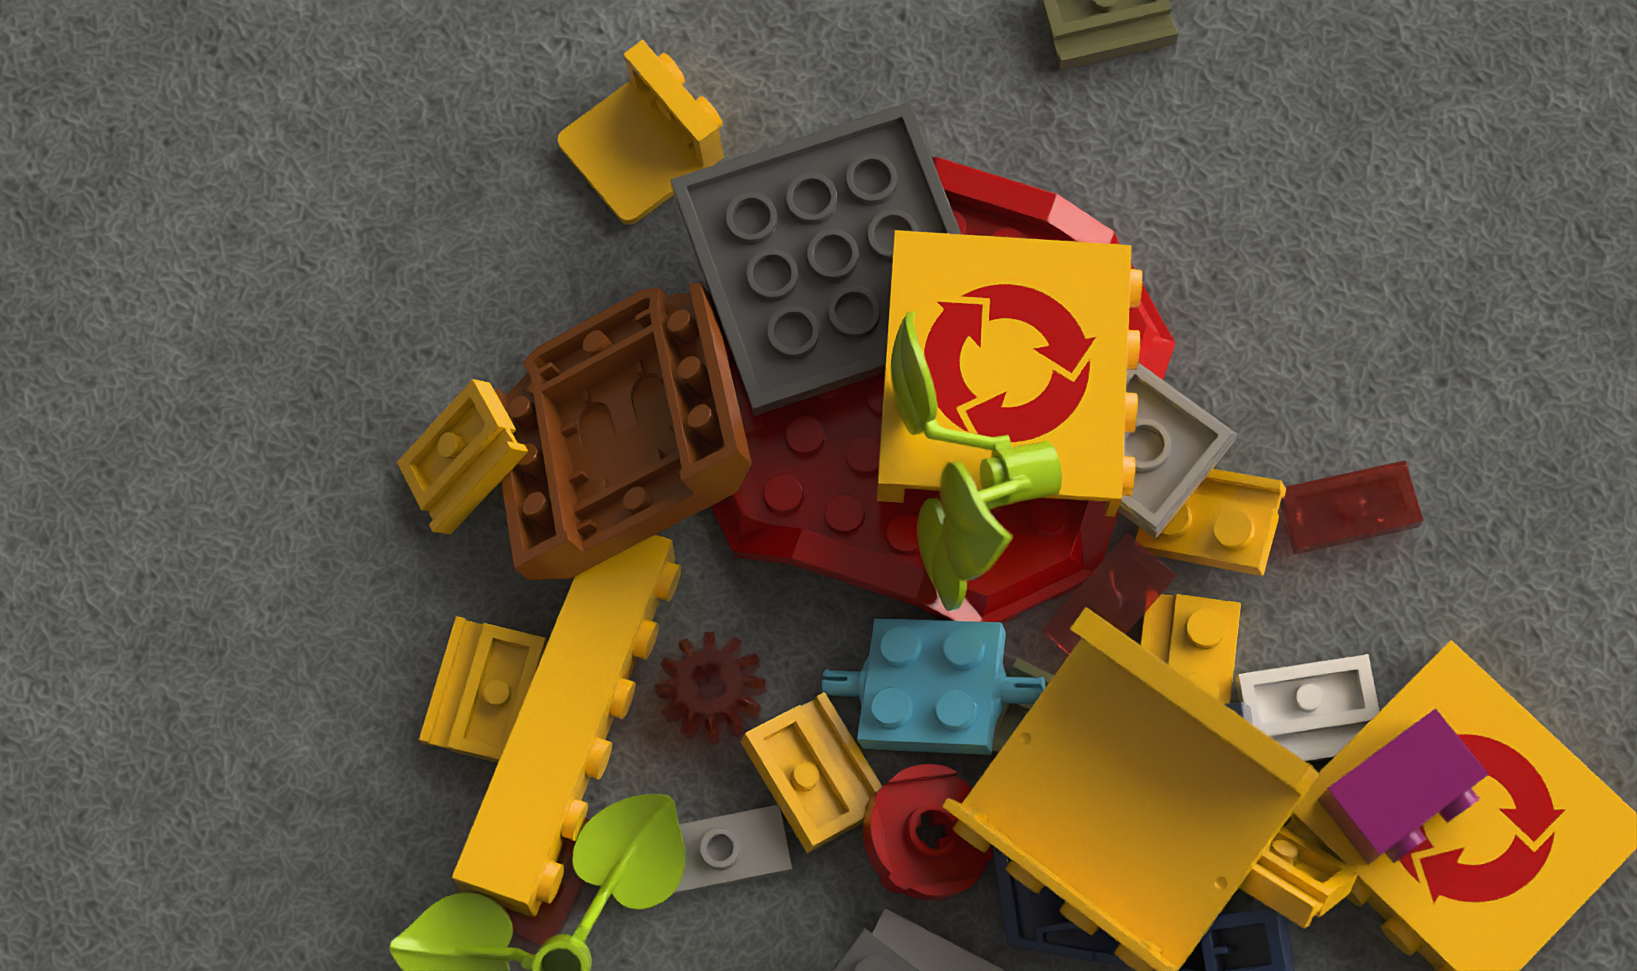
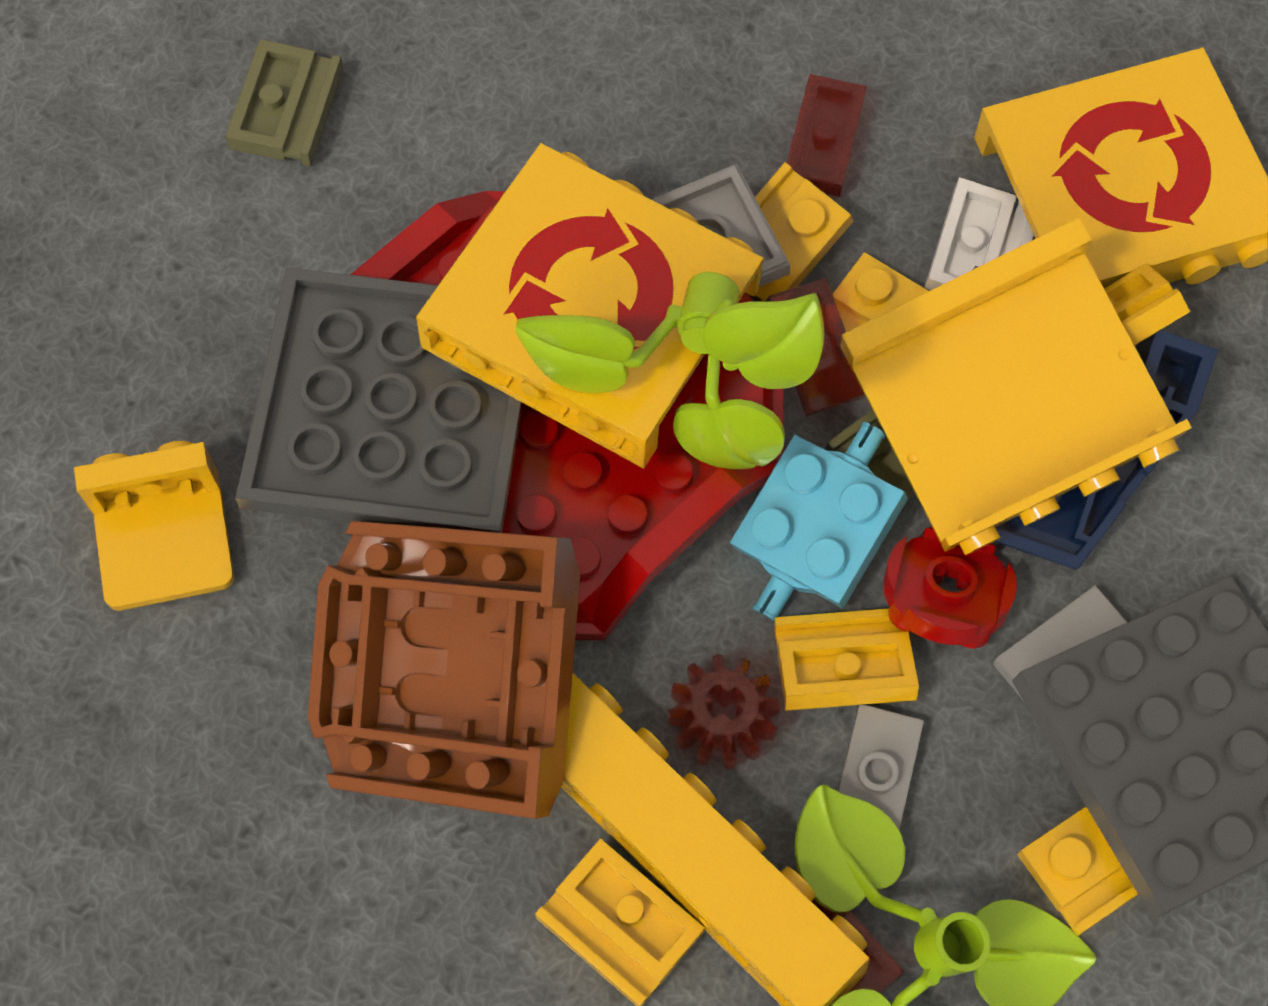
camera: 70 degrees left, 5 degrees down
yellow plate [397,379,528,535] -> none
magenta brick [1317,708,1489,865] -> none

